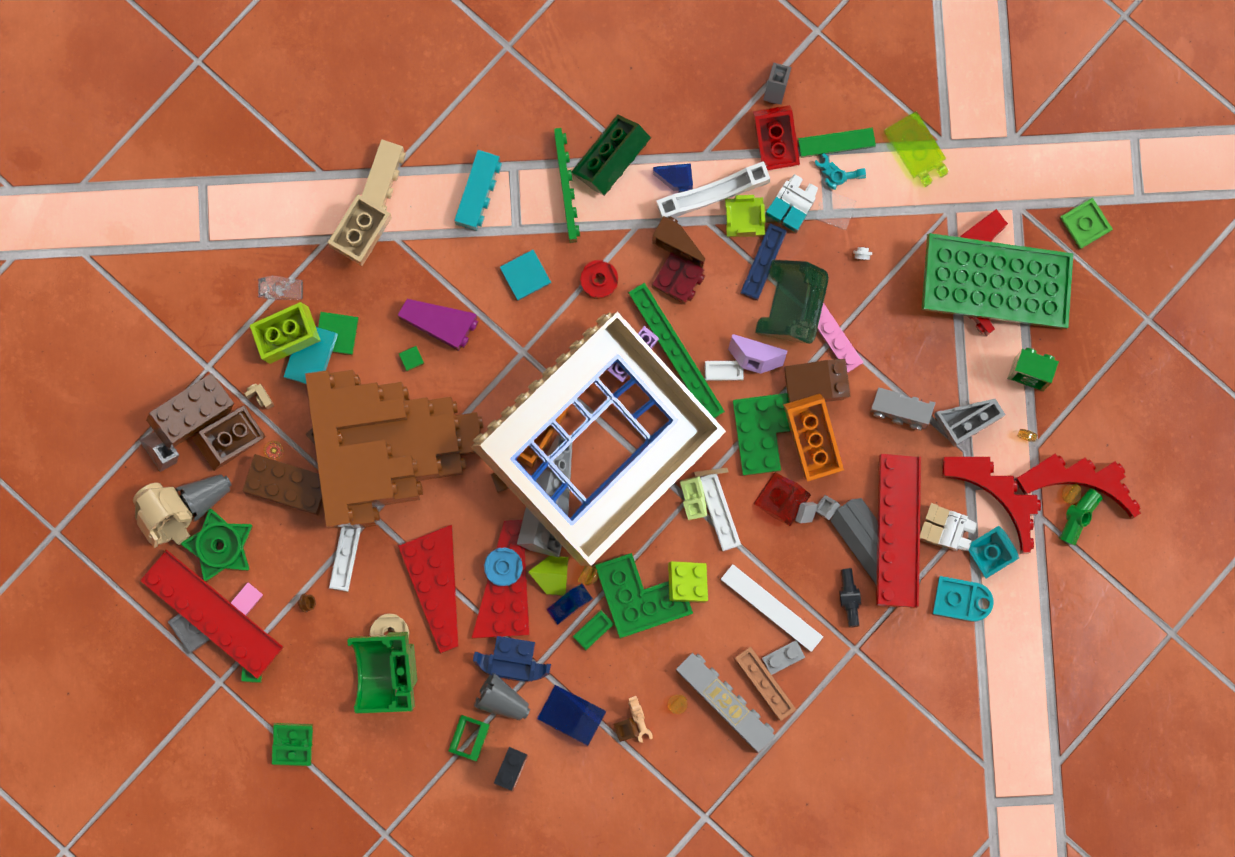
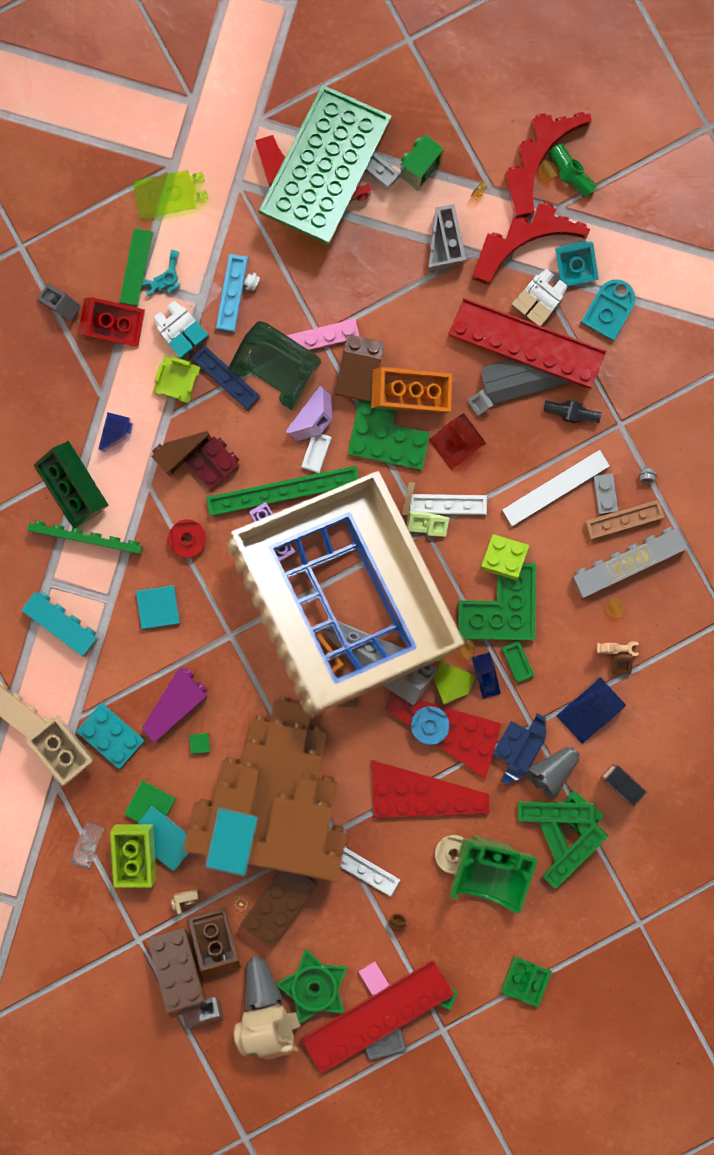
camera: 70 degrees left, 5 degrees up
white arch [656,161,770,218] -> none
light grey tile [795,502,818,523] -> none
light grey wedge [870,388,936,431] -> none
bright green tile [1060,198,1113,249] -> none
none -> teal plate [76,702,145,769]
none -> teal tile [206,808,258,875]
none -> medium azure tile [216,254,248,333]
none -> light grey plate [365,152,401,190]
none -> green plate [518,801,609,890]
none -> light grey plate [638,468,657,483]

